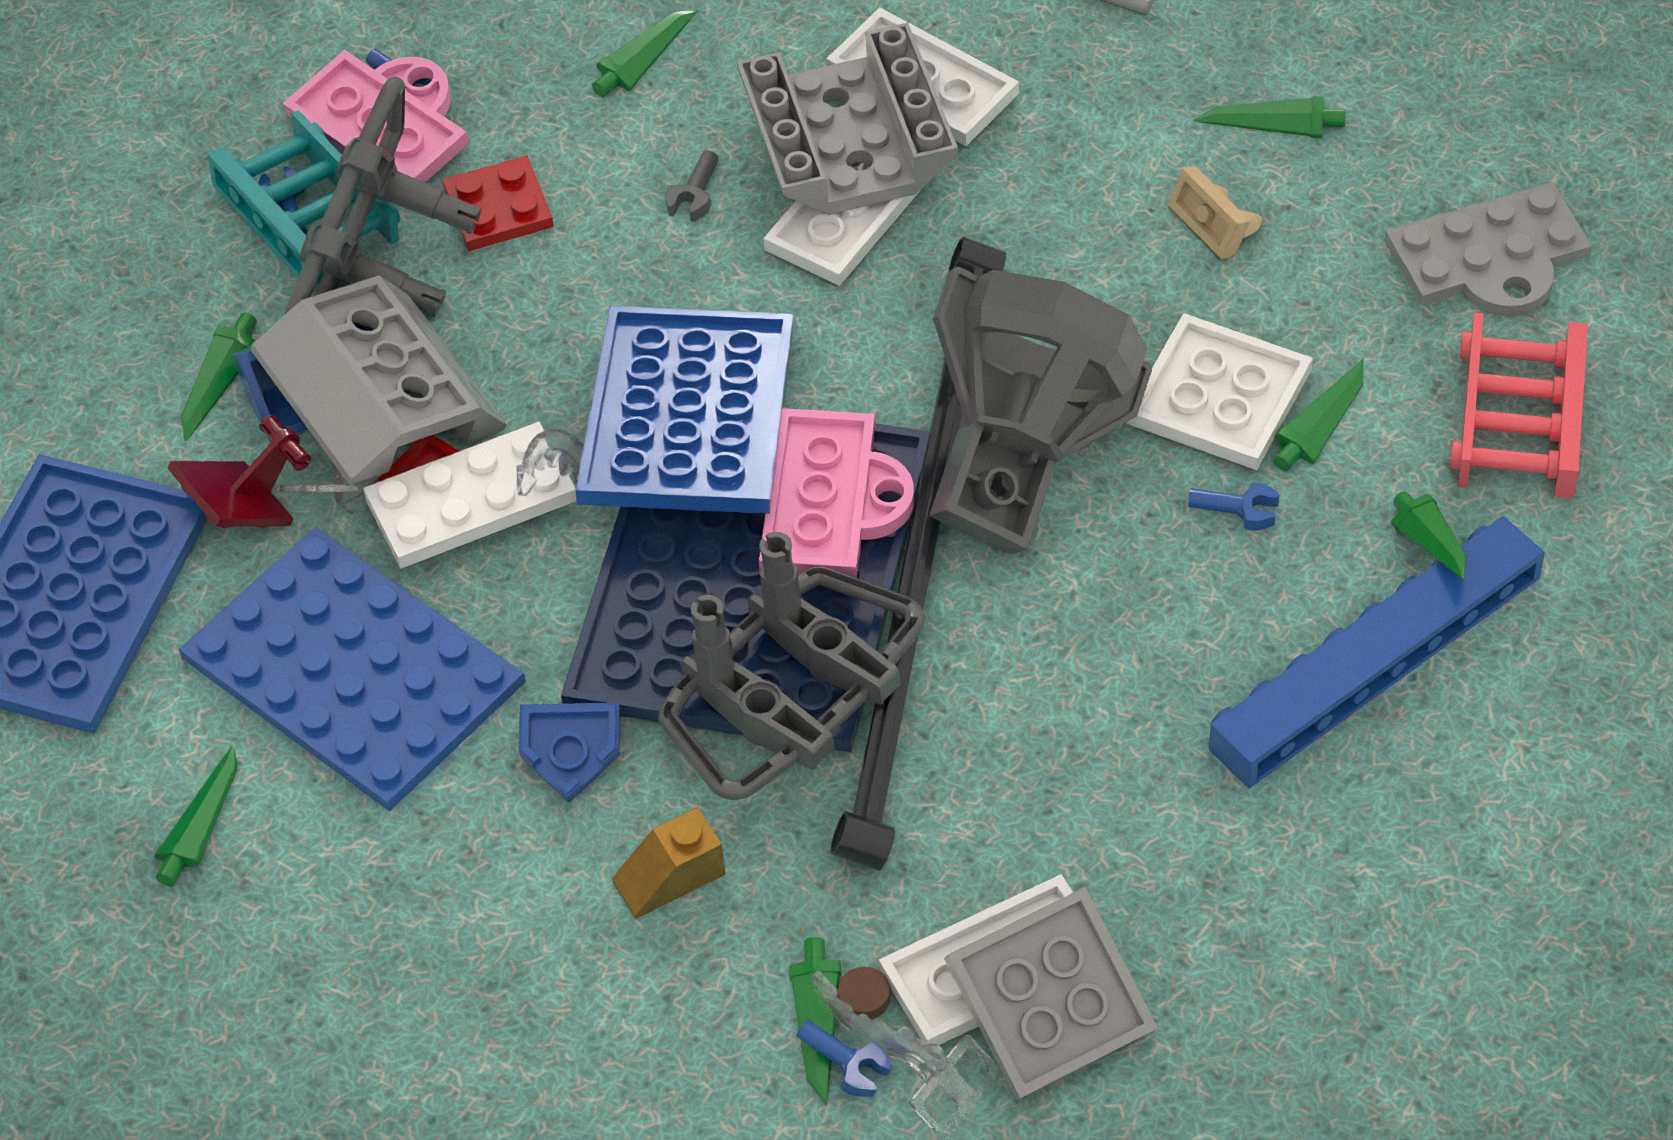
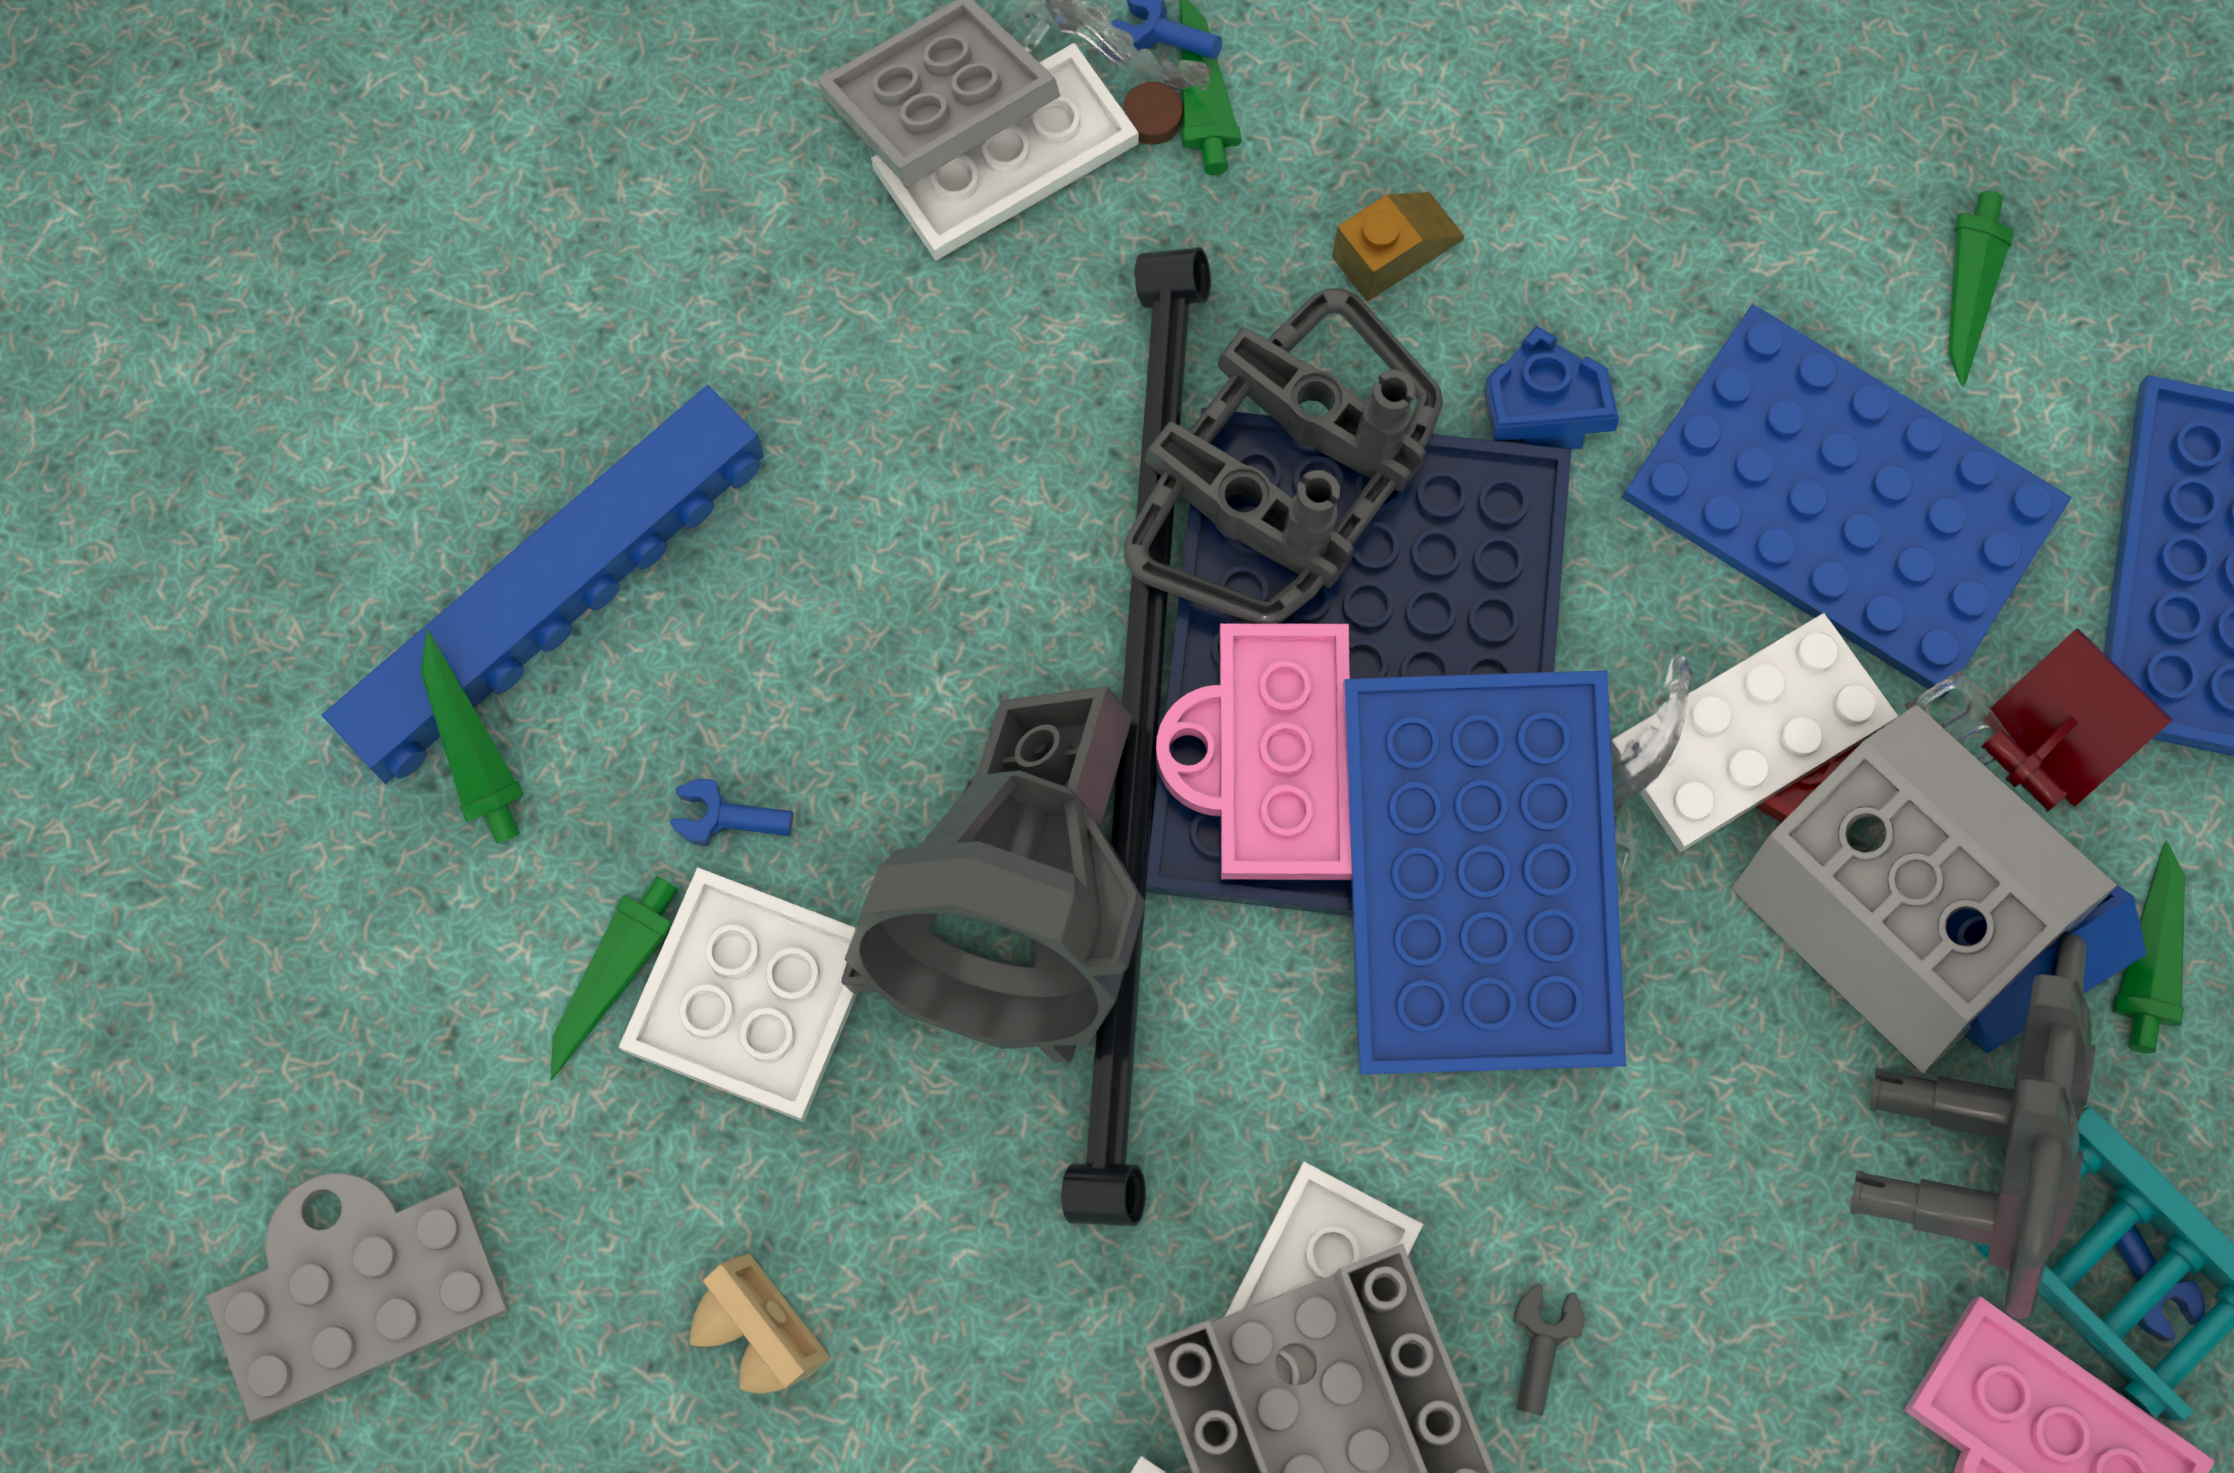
camera: 170 degrees right, 20 degrees up
red plate [442,155,554,252] -> none
coral fence [1450,313,1588,498] -> none

